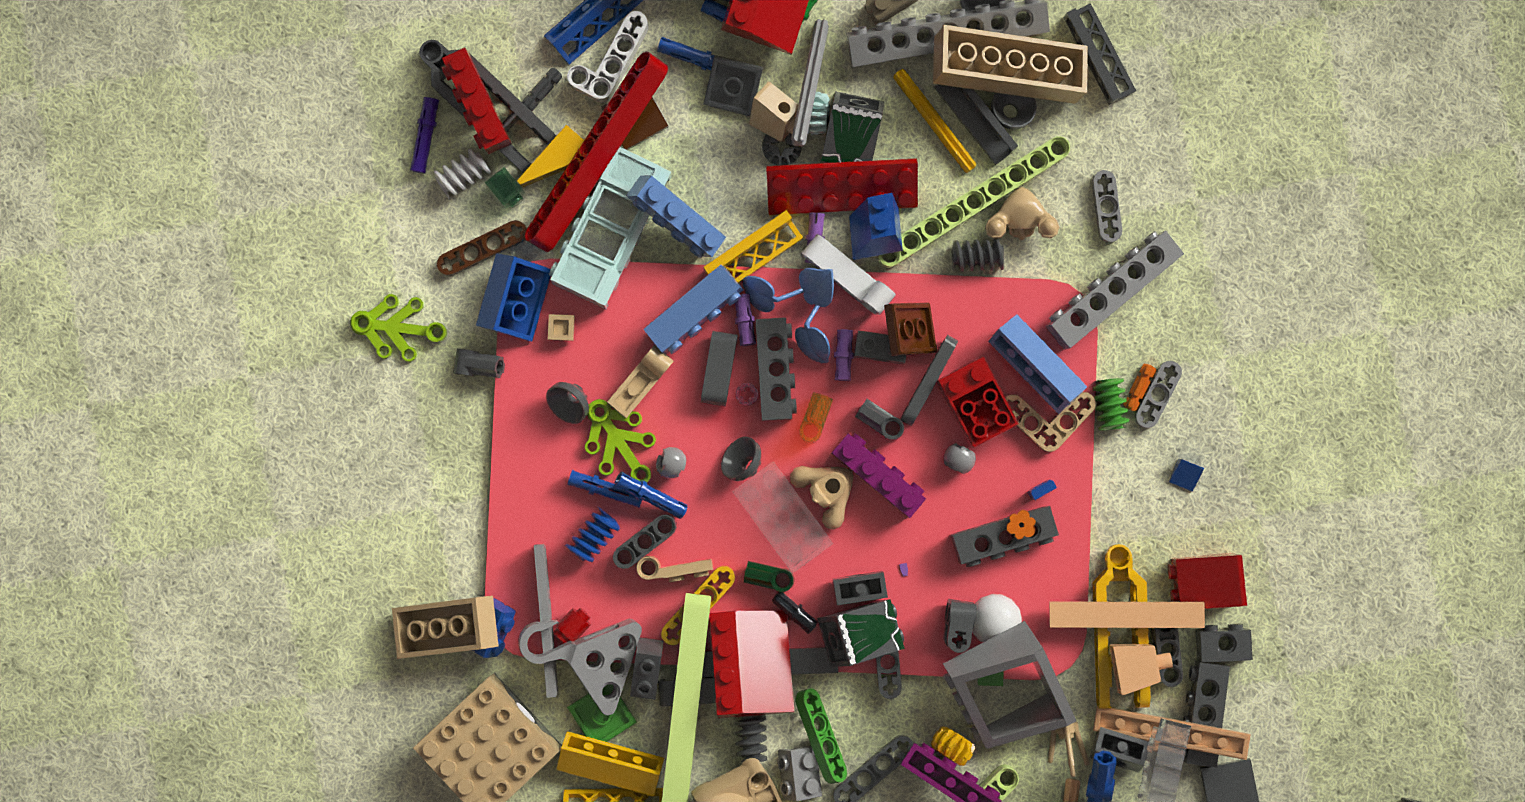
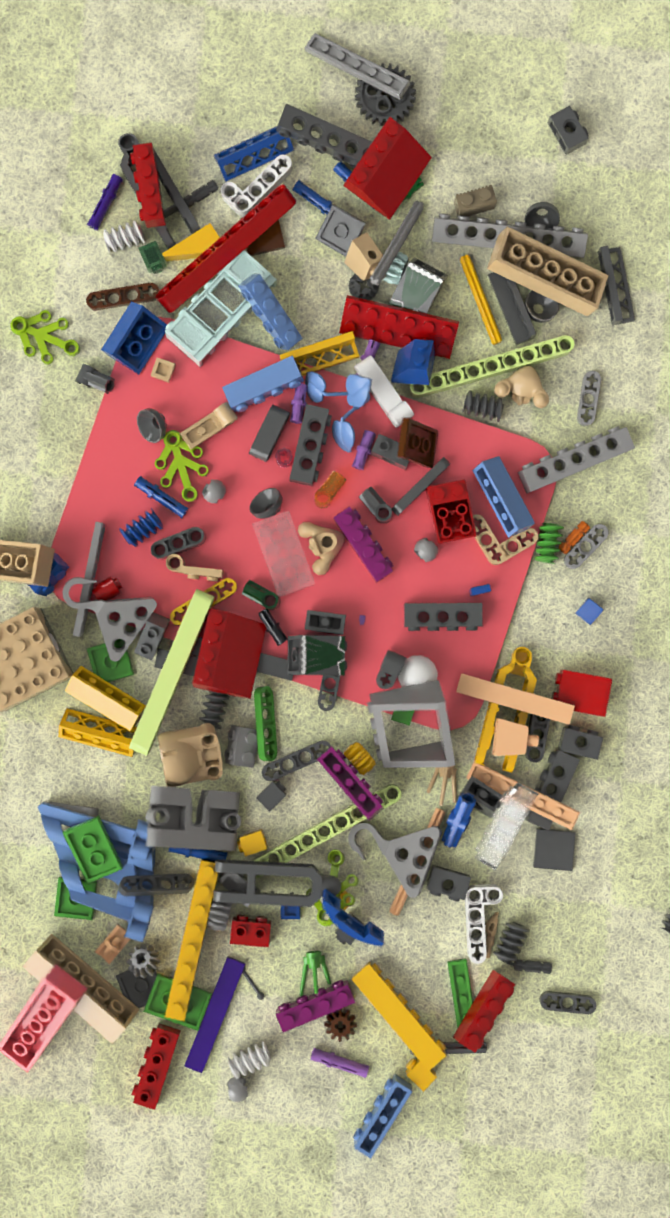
camera: 15 degrees right, 0 degrees up
blue pin [614,471,688,519] -> none
orange plant [1006,510,1036,539] -> none

